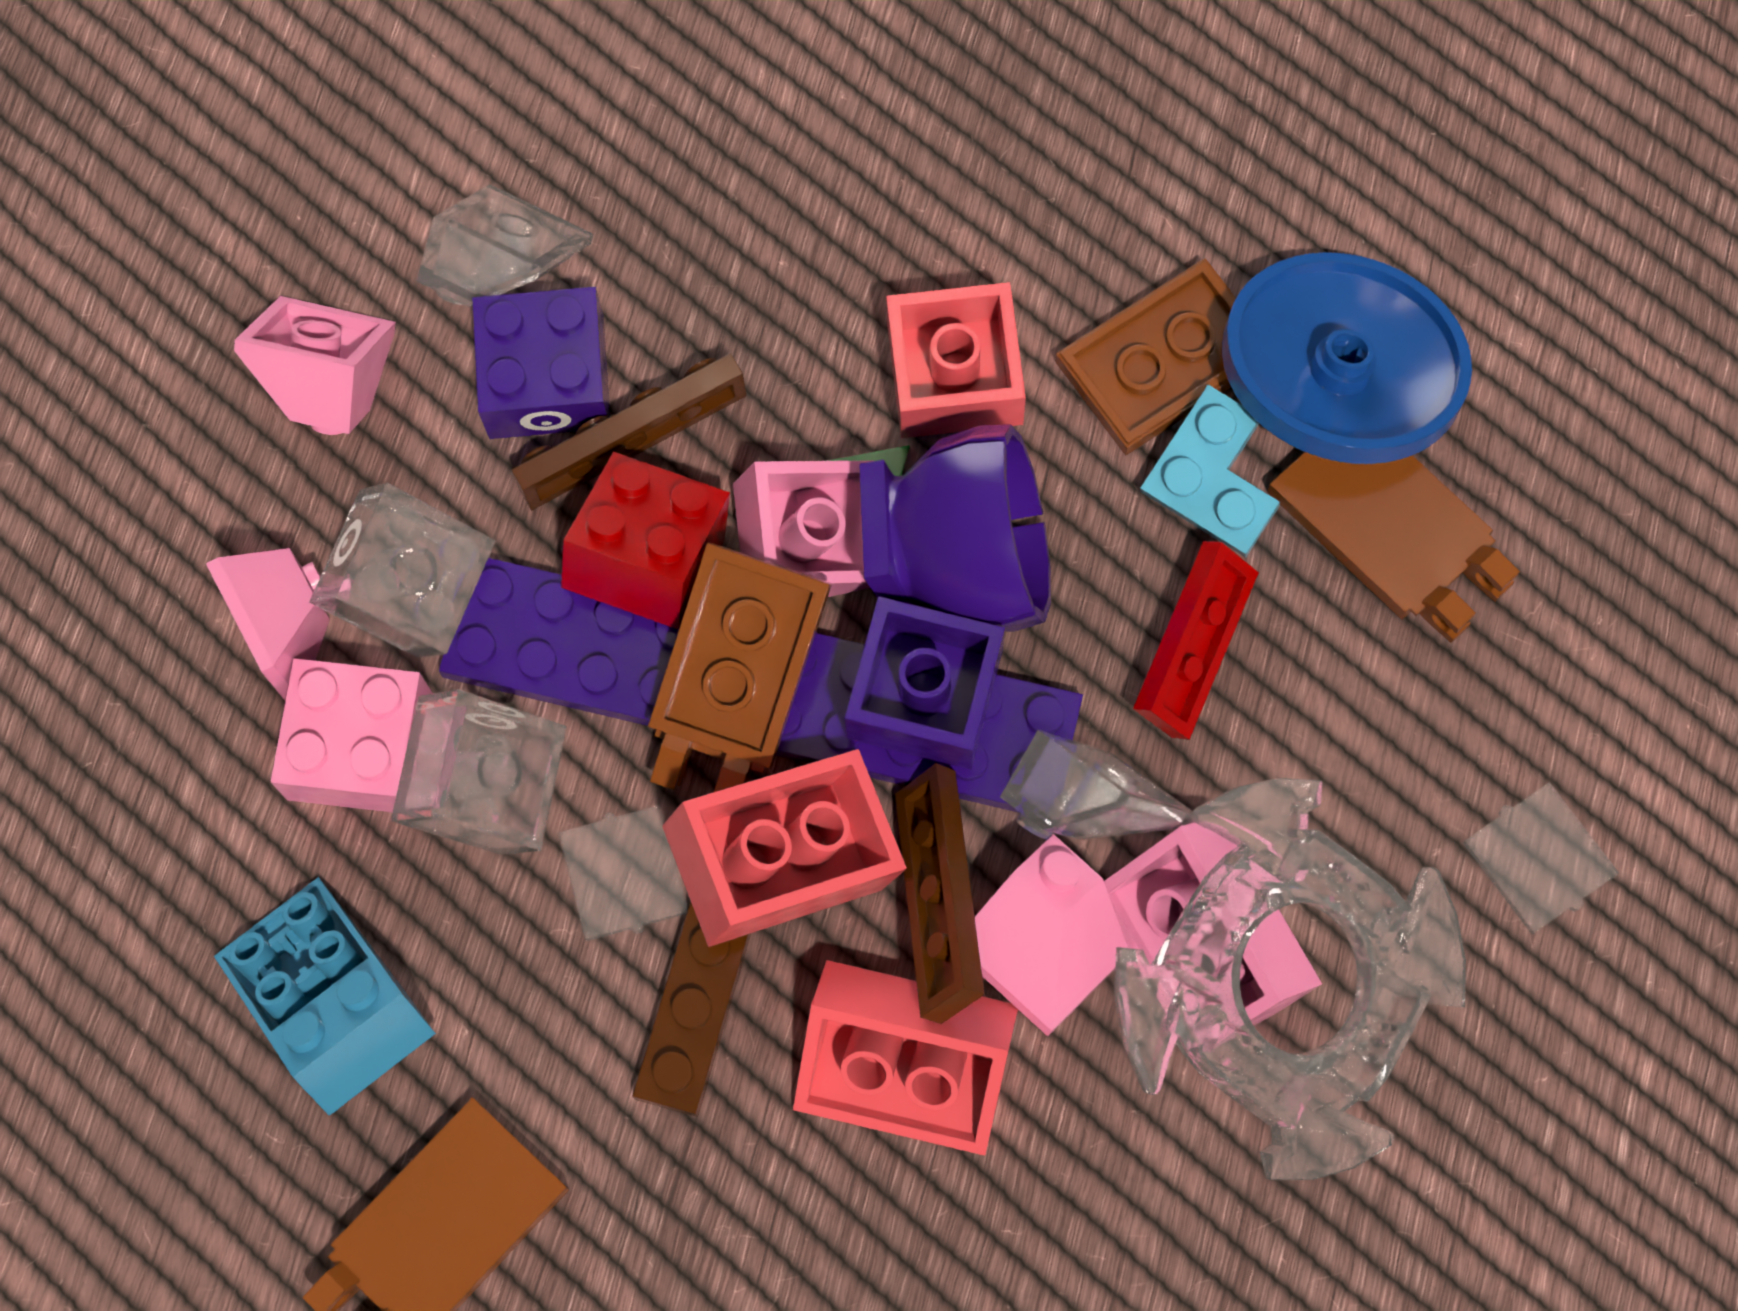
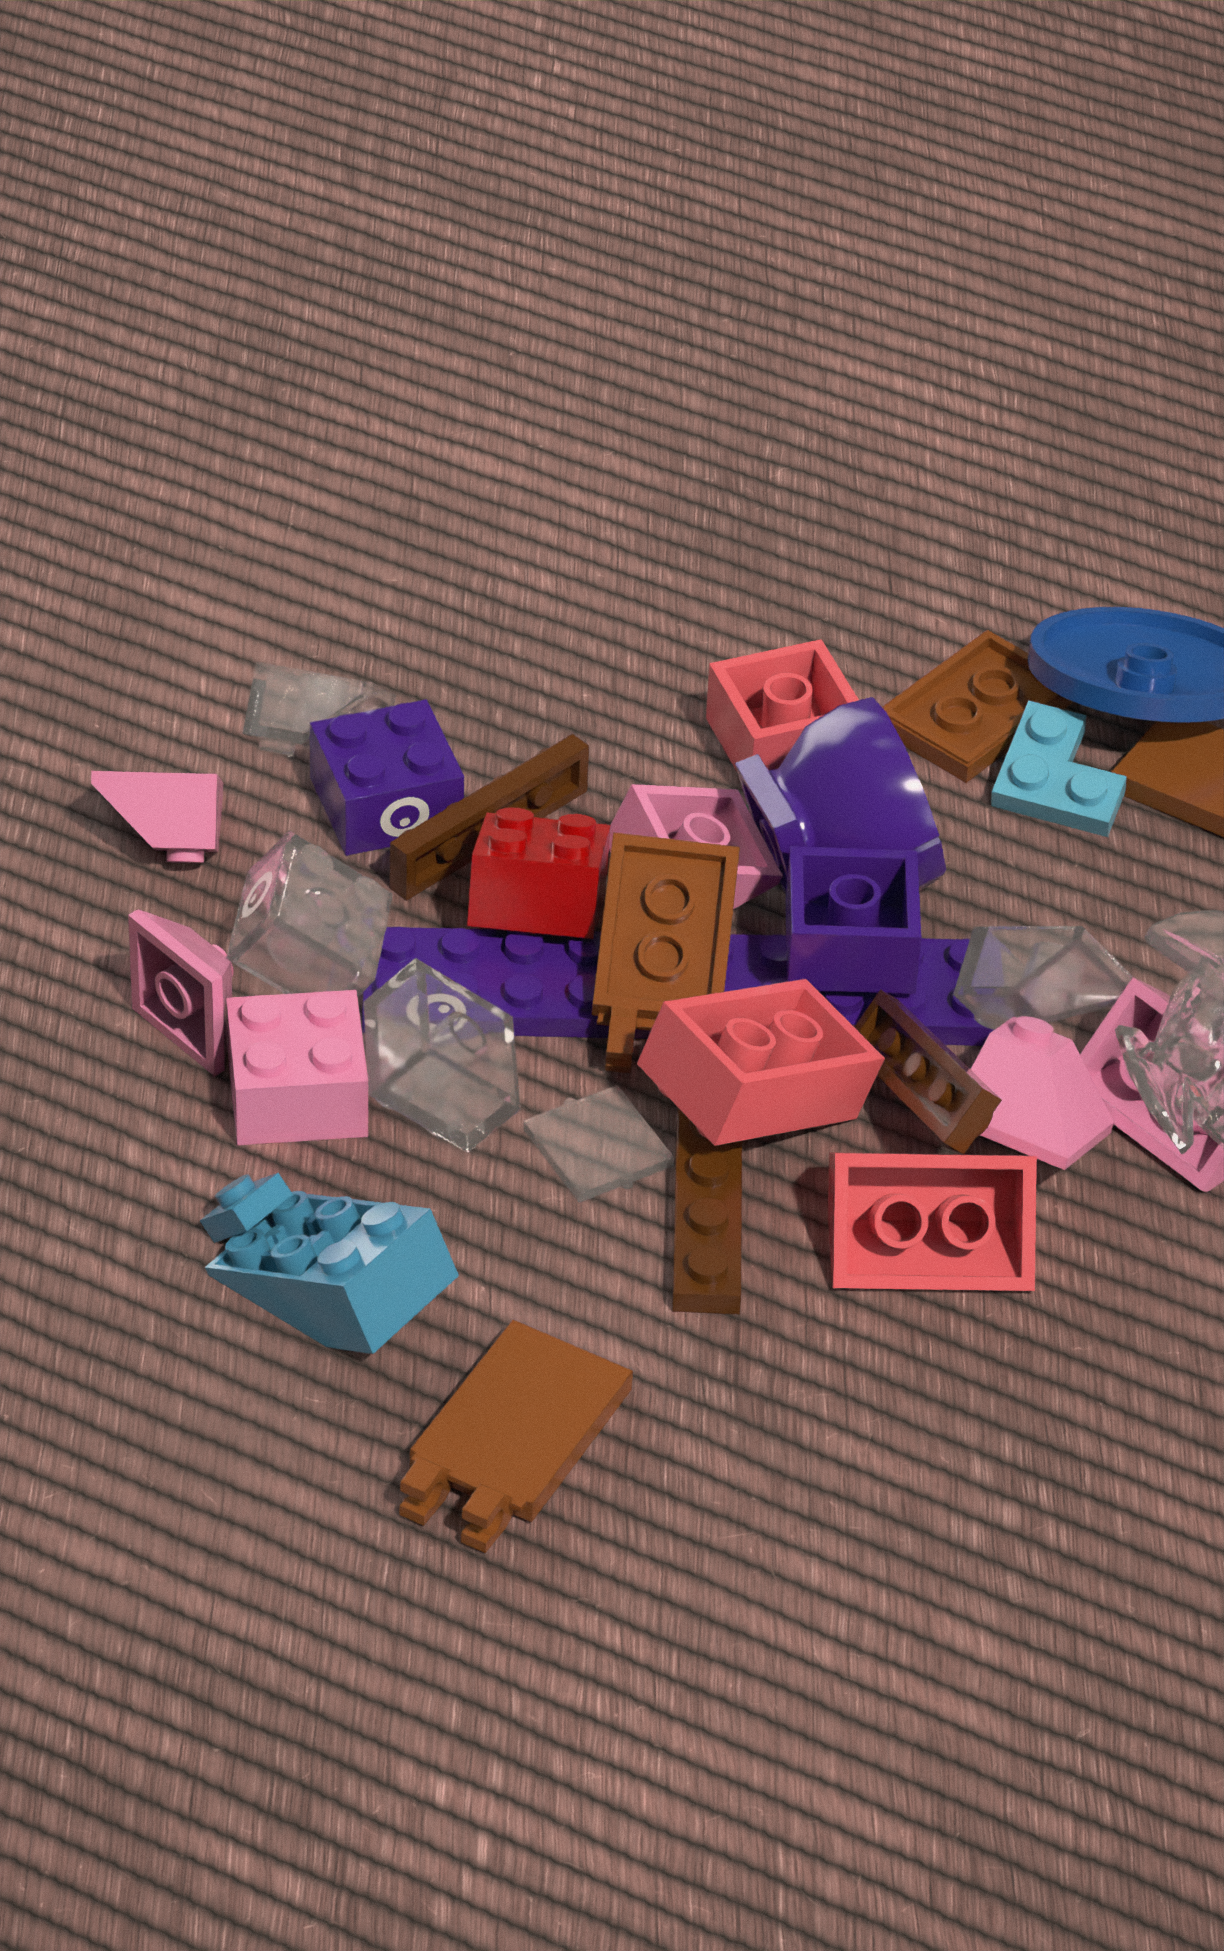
camera: 20 degrees left, 30 degrees down
red plate [1133,541,1259,740] -> none
none -> dark azure plate [200,1173,293,1243]

